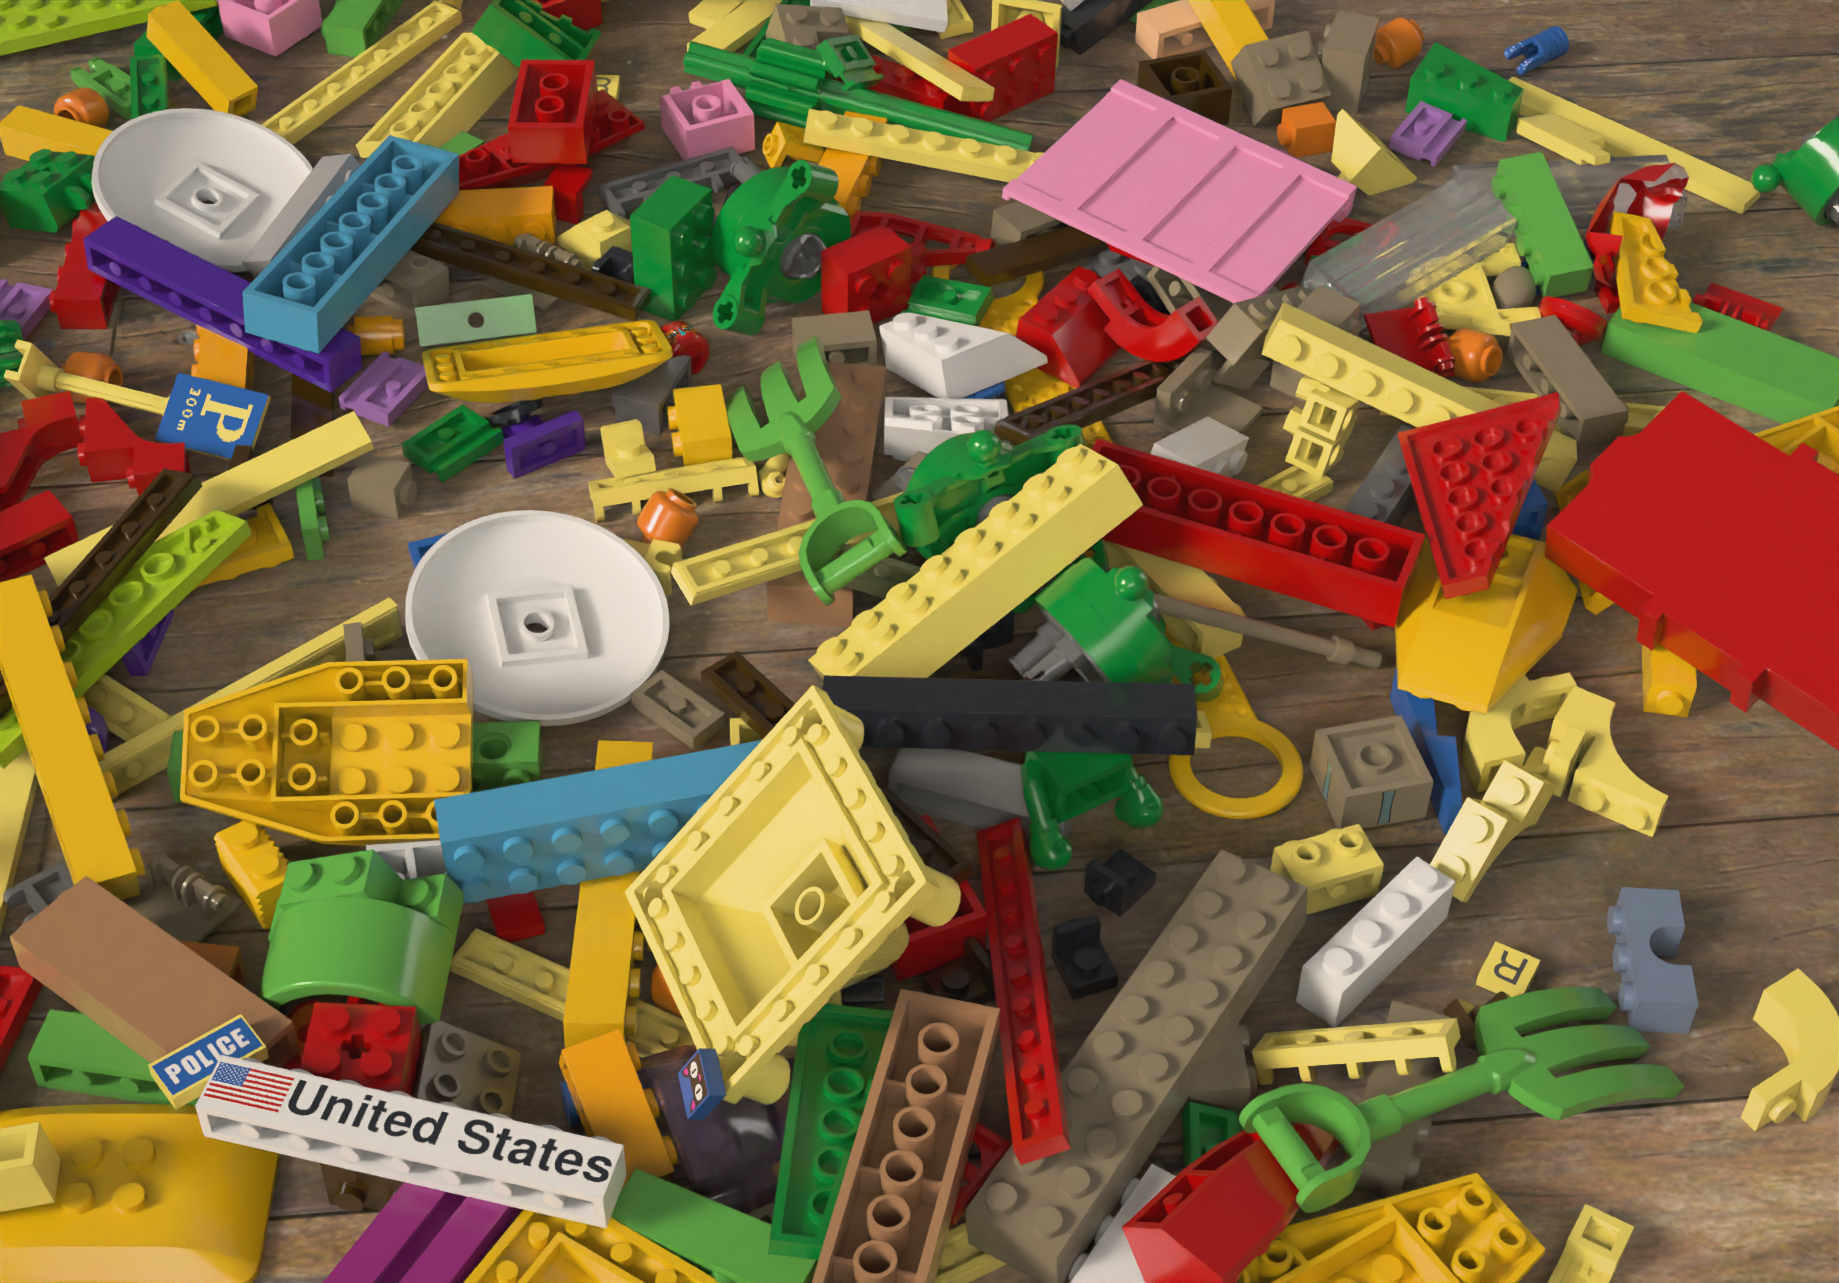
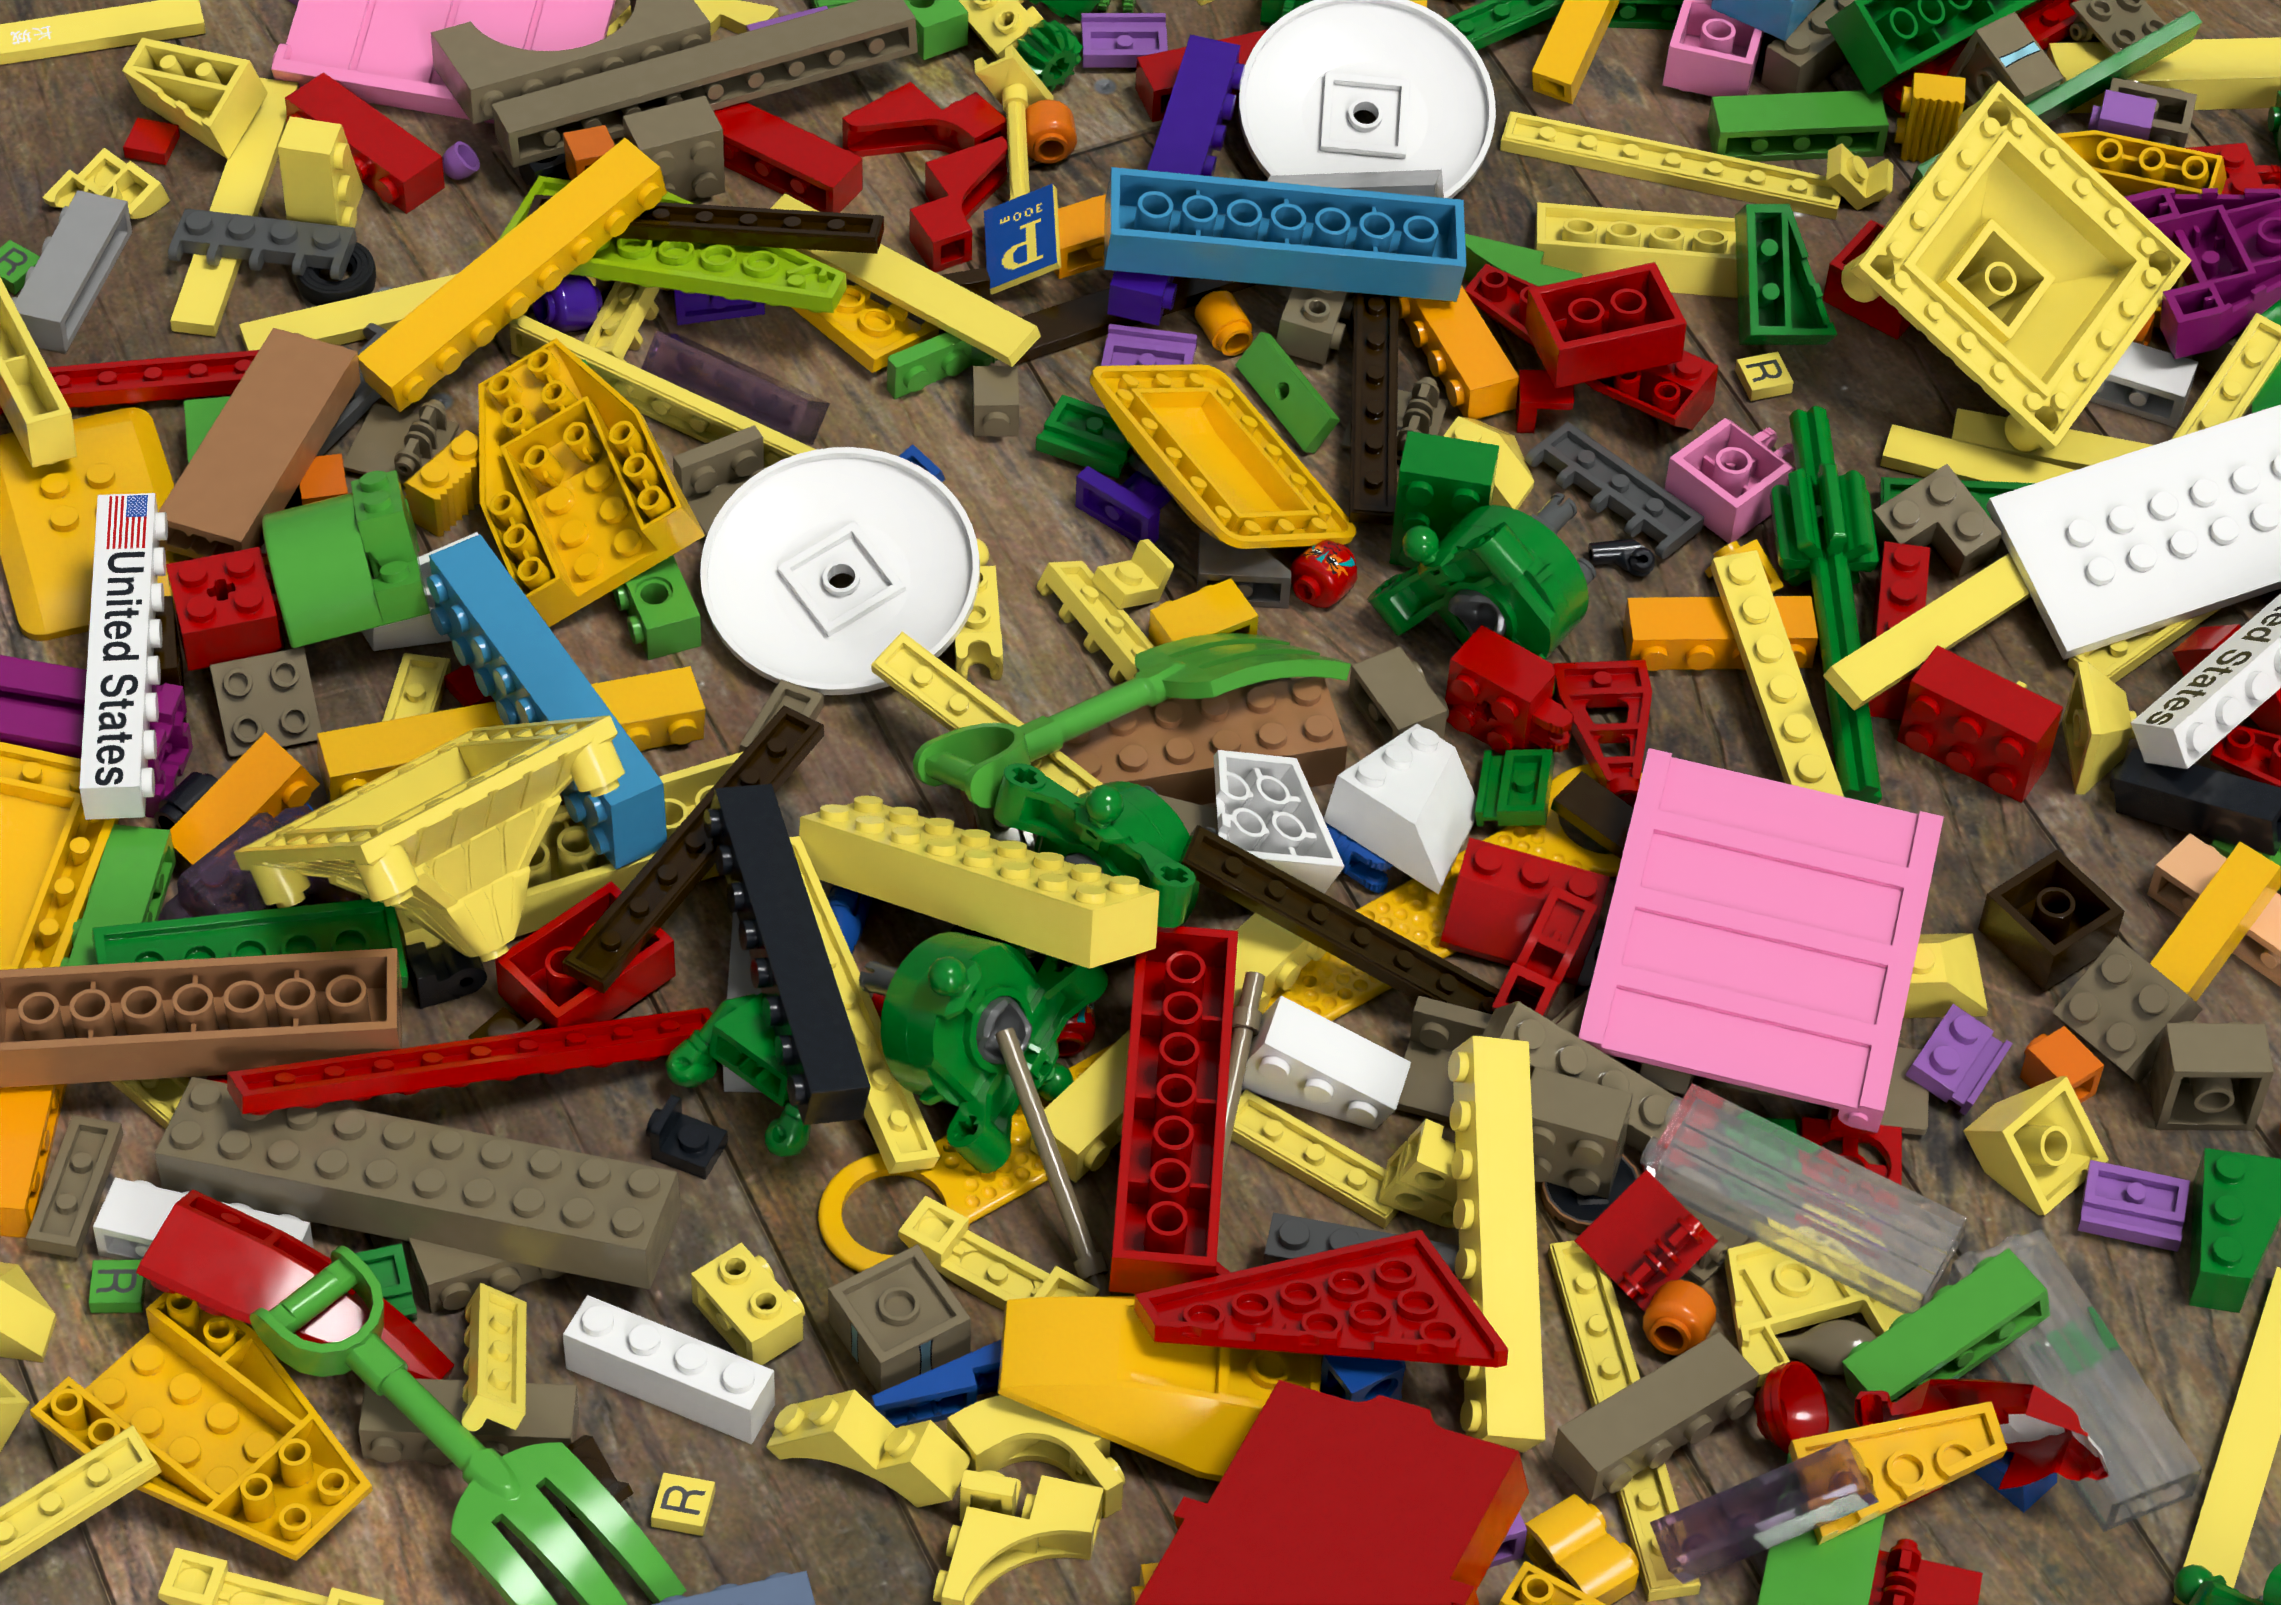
camera: 70 degrees right, 5 degrees up
tile [148,1014,269,1110] -> none
orange head [637,488,699,548] -> none
blue tile [678,1048,727,1120] -> none
green plate [816,34,885,92] -> none
black bracket [1051,915,1118,1000] -> none
light yellow piece [1516,113,1611,165] -> none
none -> brick [641,331,830,445]
none -> light yellow slope [898,1195,1100,1310]
none -> brick [1650,1439,1879,1584]

